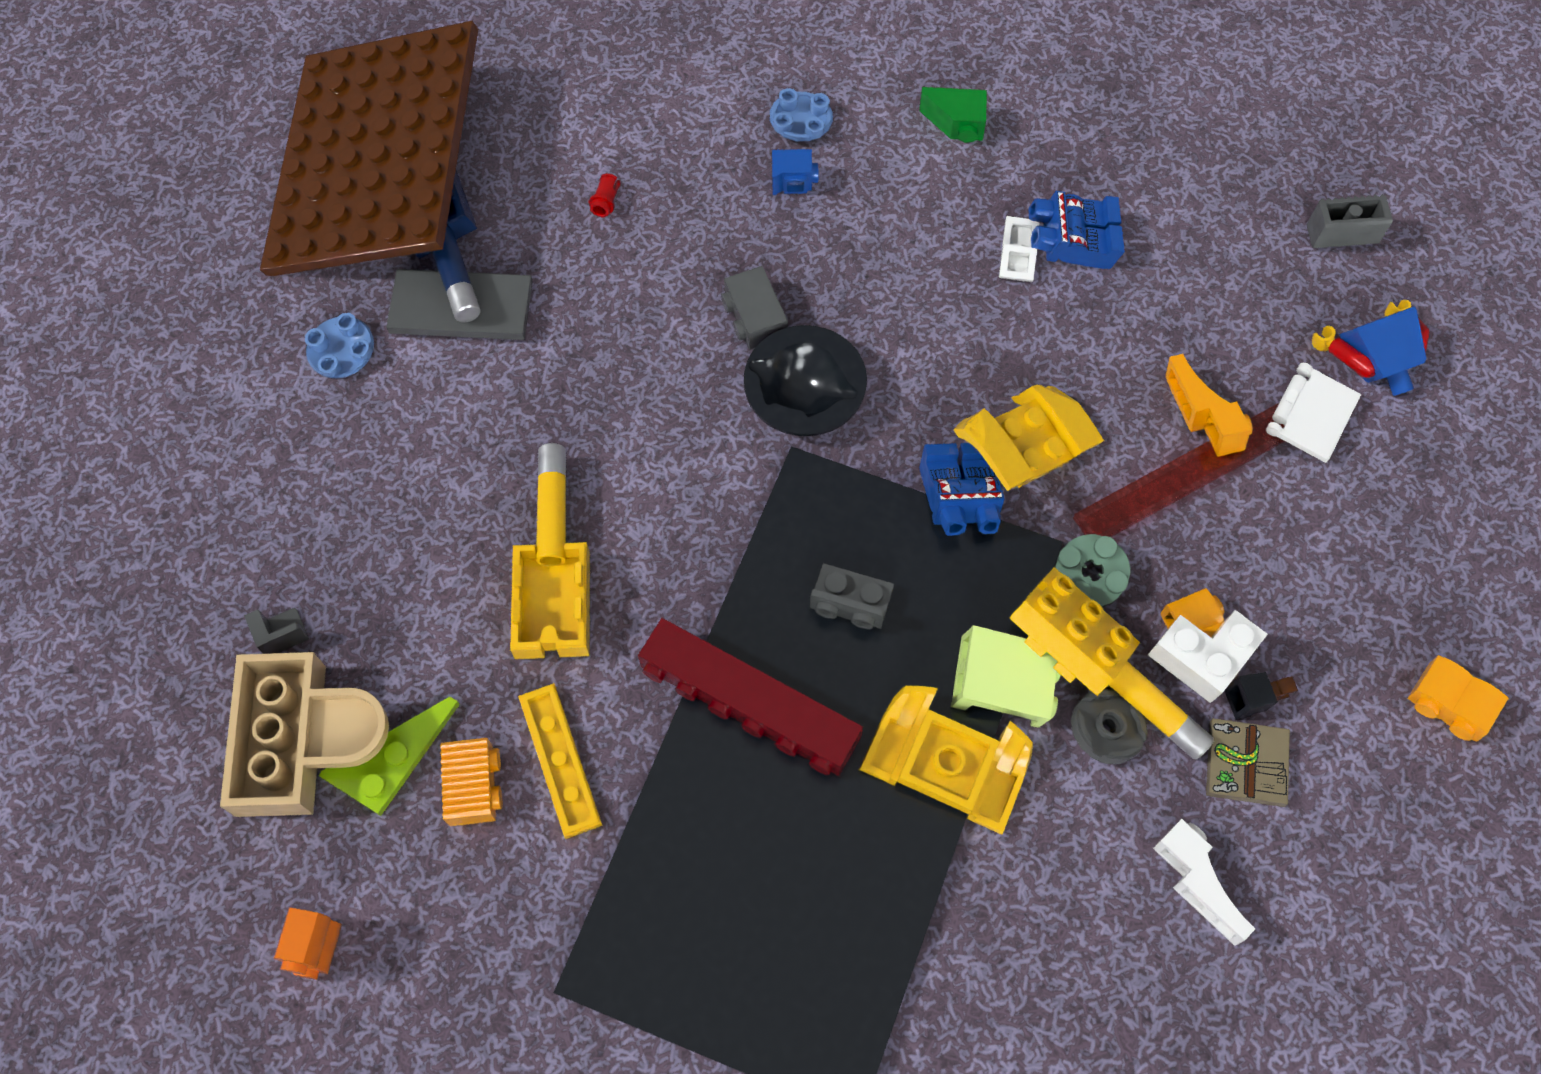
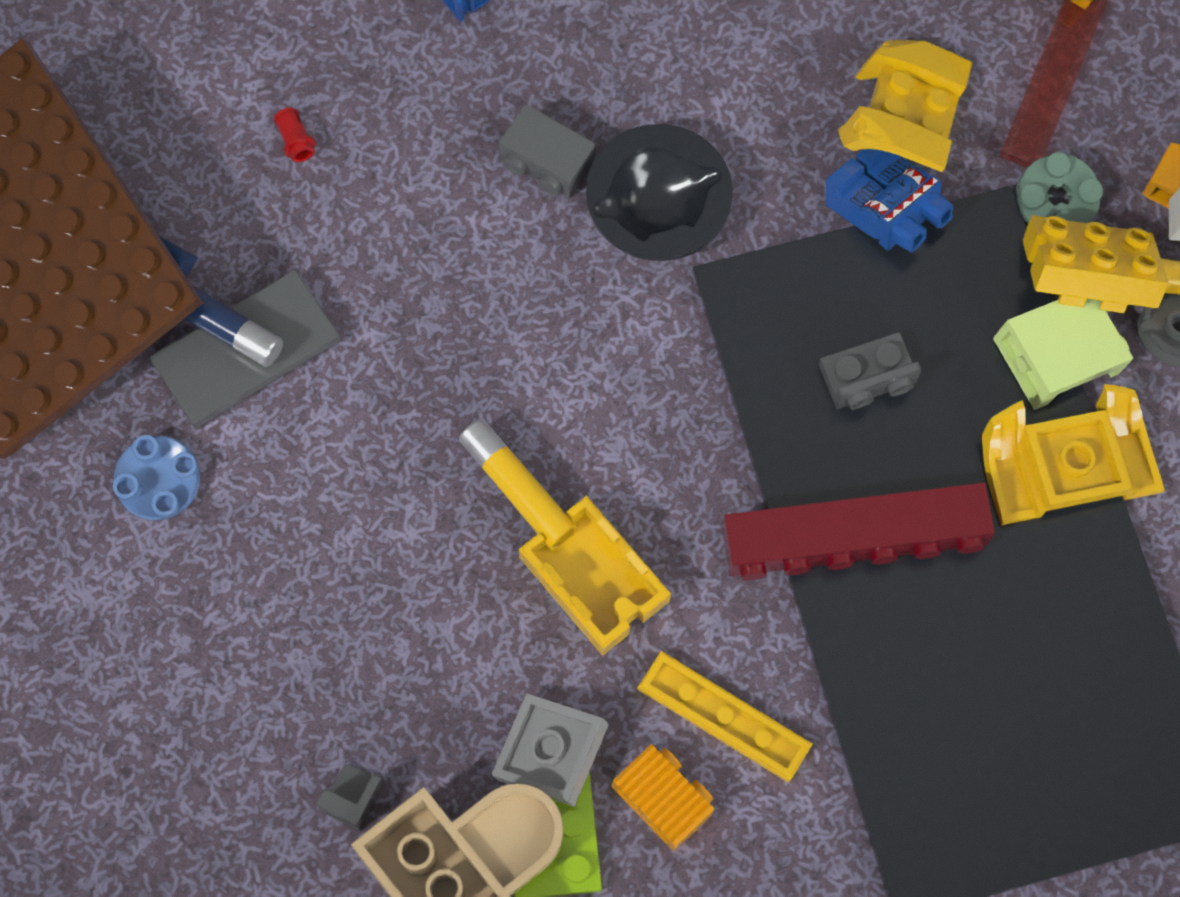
camera: 40 degrees left, 5 degrees up
none -> light grey plate [492,693,609,807]

